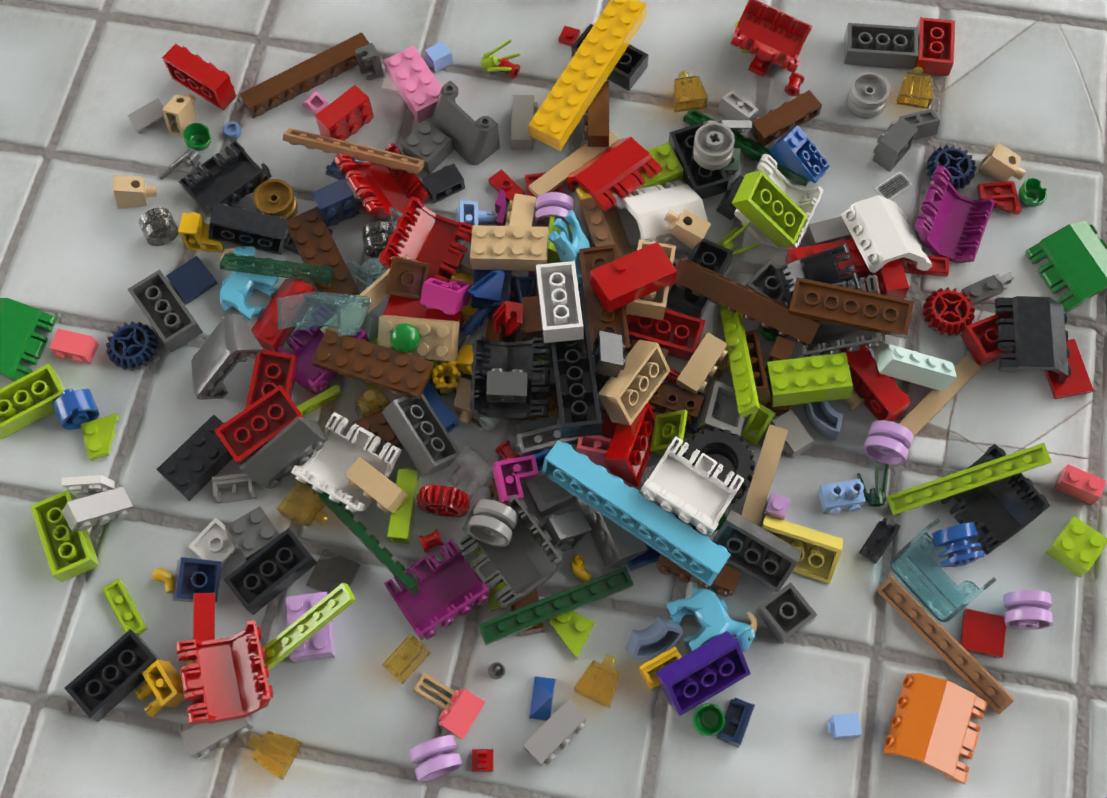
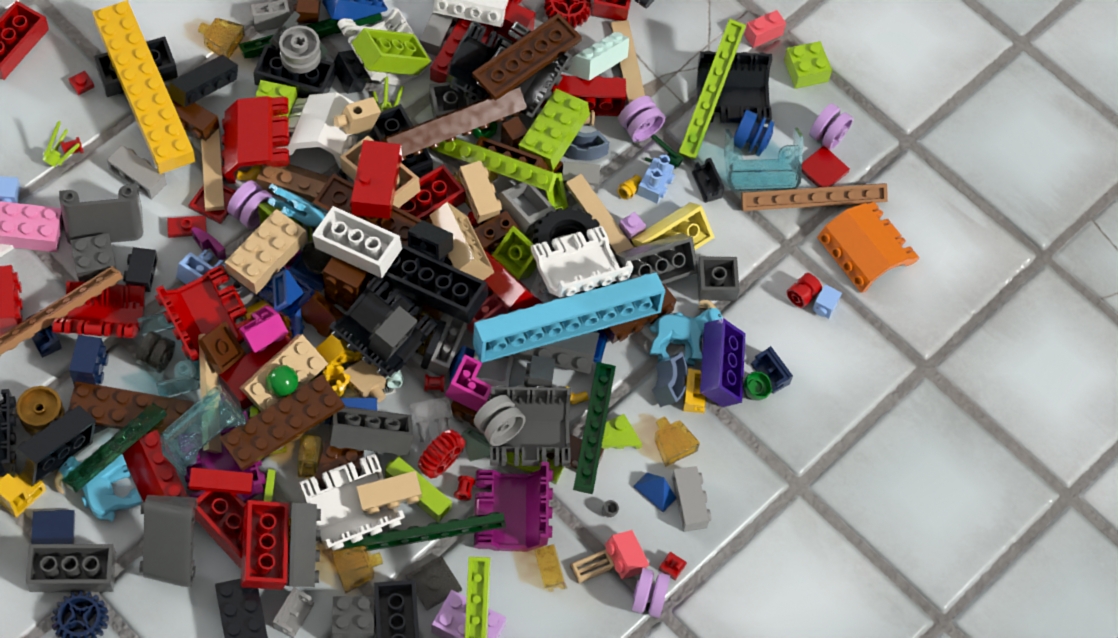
camera: 65 degrees left, 5 degrees down
red hinge [493,301,523,337] -> none
tan brick [505,193,536,226] -> none
none -> black brick [169,54,238,108]
none -> red tile [189,467,253,495]
none -> yellow cone [617,175,642,200]
none -> red wheel [787,273,822,308]

